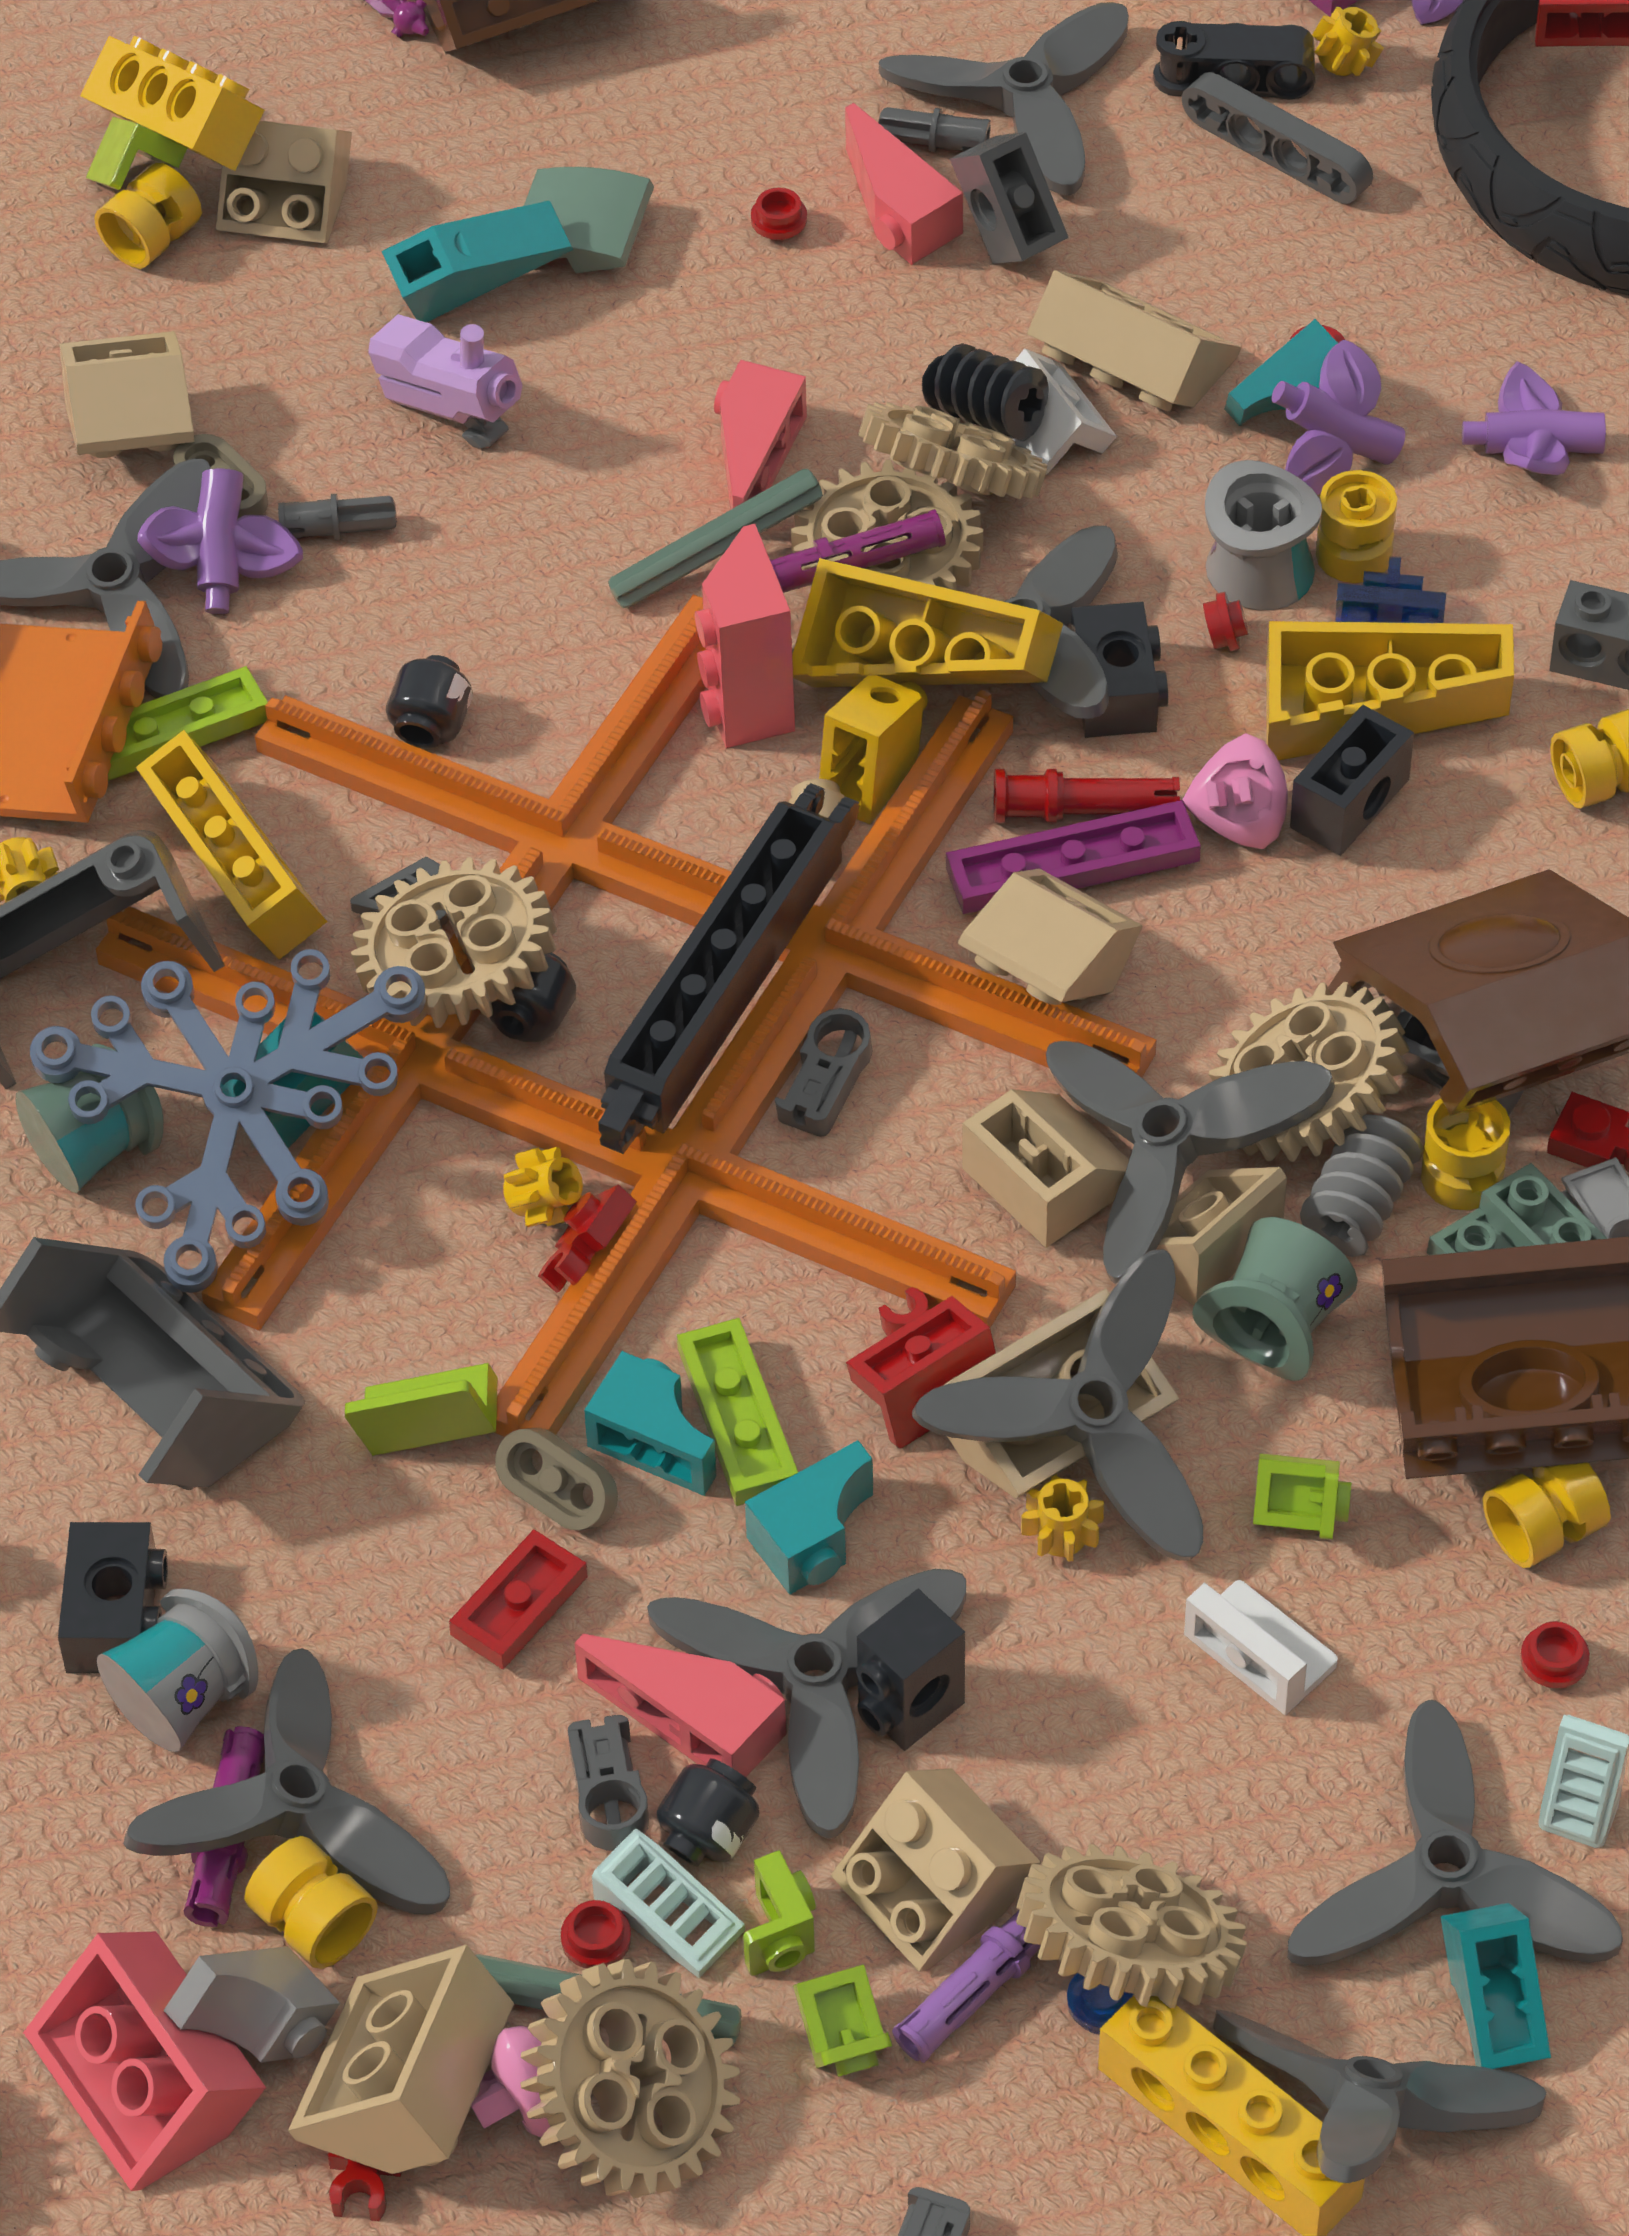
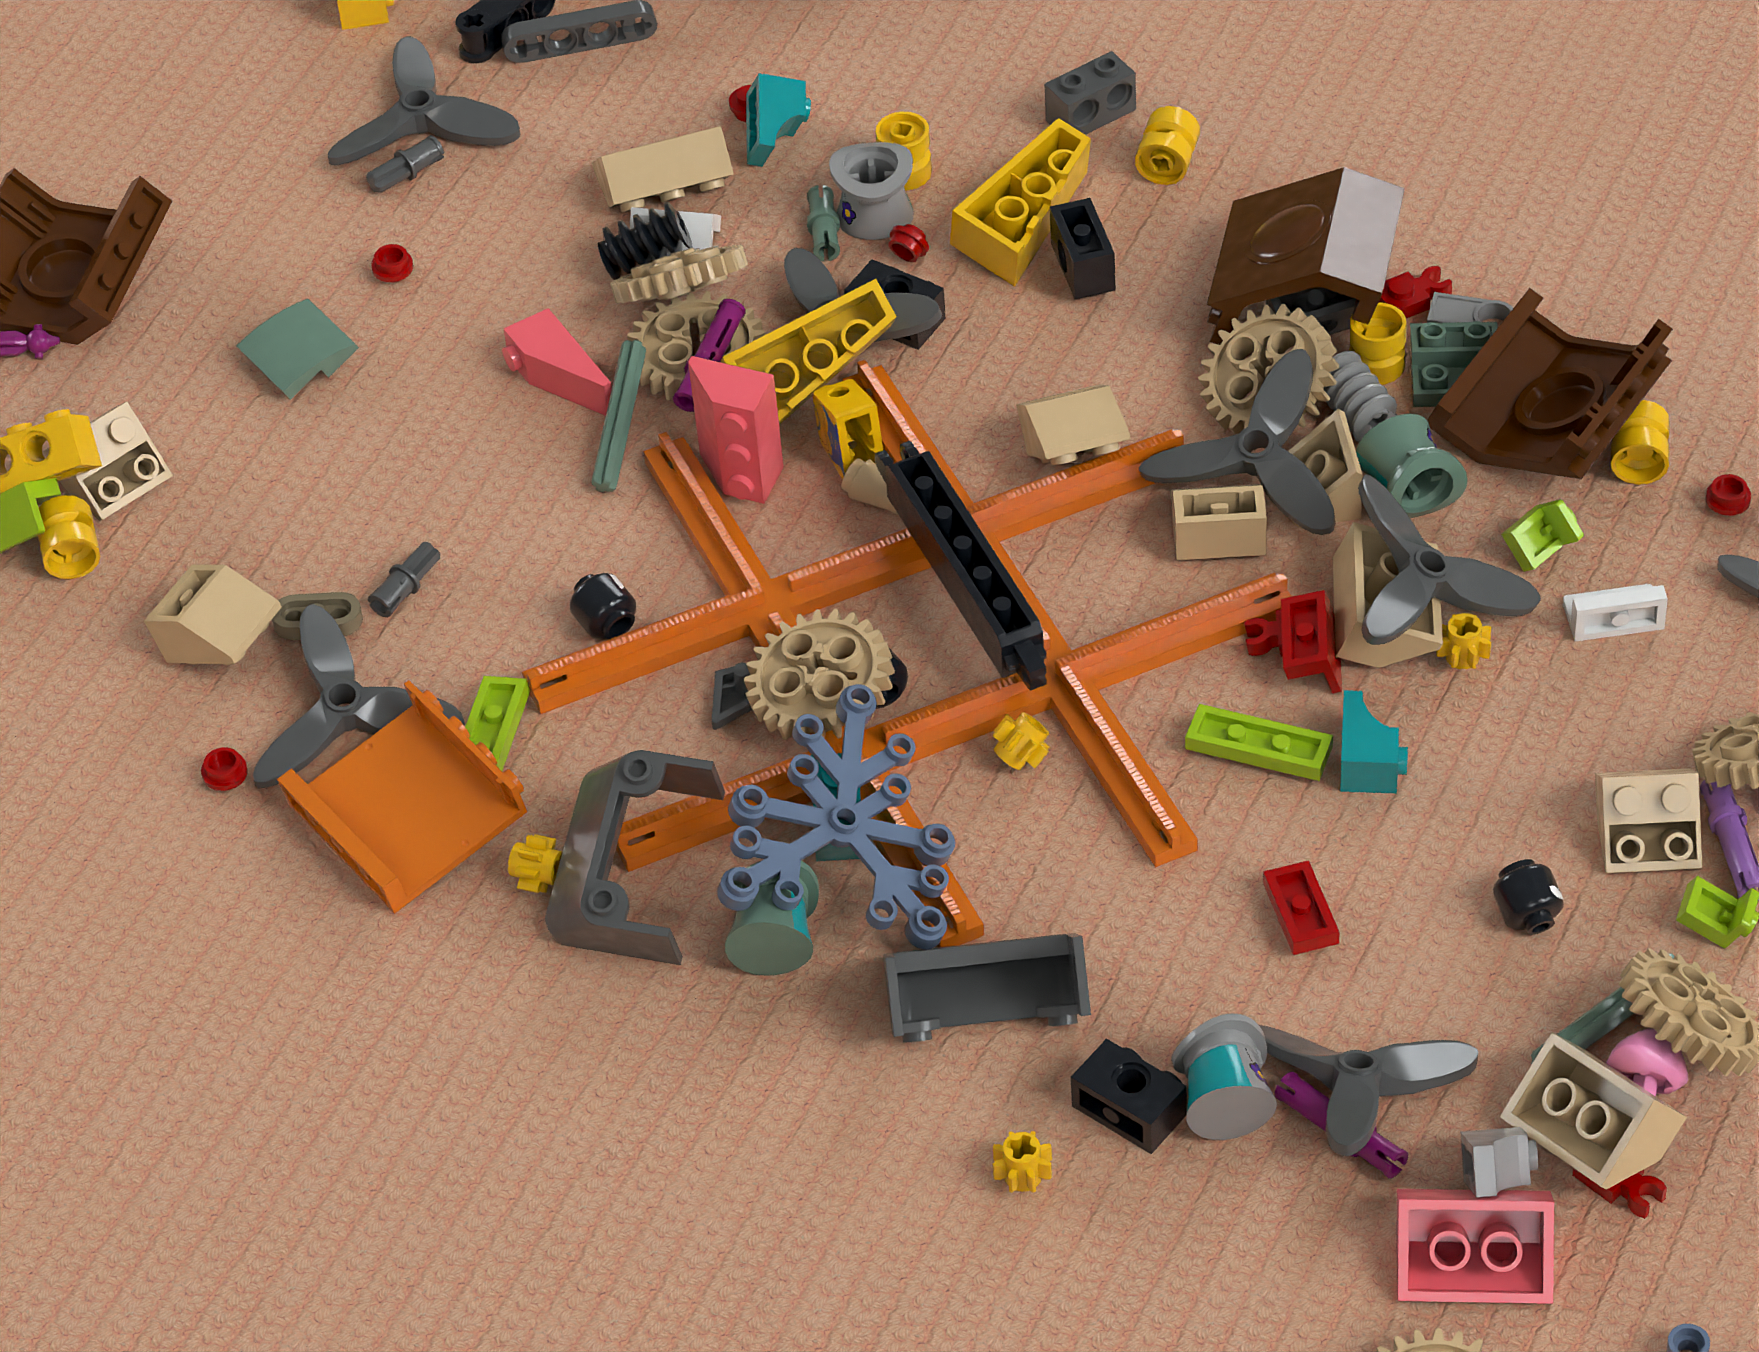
camera: 50 degrees left, 5 degrees down
yellow brick [136,730,328,960] -> none
medium lavender plant [137,468,303,614] -> none
yellow wheel [244,1836,378,1969] -> none
lime panel [345,1363,498,1456] -> none
lavender piece [368,314,522,449] -> none
teal slope [382,200,573,323] -> none
dark tan plate [495,1428,618,1530] -> none
red plate [538,1184,637,1293] -> none
red plate [561,1900,631,1969] -> none
dark grey piece [568,1715,649,1851] -> none
coral slope [574,1634,787,1777] -> none
teal arch [584,1351,717,1496] -> none
light aqua slope [592,1829,745,1978] -> none
dark grey piece [647,1569,966,1839] -> none
lime bracket [743,1850,816,1976] -> none
dark grey piece [775,1008,873,1137] -> none
coral slope [845,103,963,265] -> none
black brick [856,1588,965,1751] -> none
magenta plate [946,800,1201,914] -> none
dark grey brick [950,132,1069,264] -> none
red pin [993,769,1180,823] -> none
bright pink piece [1182,733,1288,849] -> none
medium lavender plant [1272,340,1405,495] -> none
clear blue hips [1335,556,1446,623] -> none
medium lavender plant [1462,361,1606,475] -> none
none -> sand green pin [807,185,840,261]

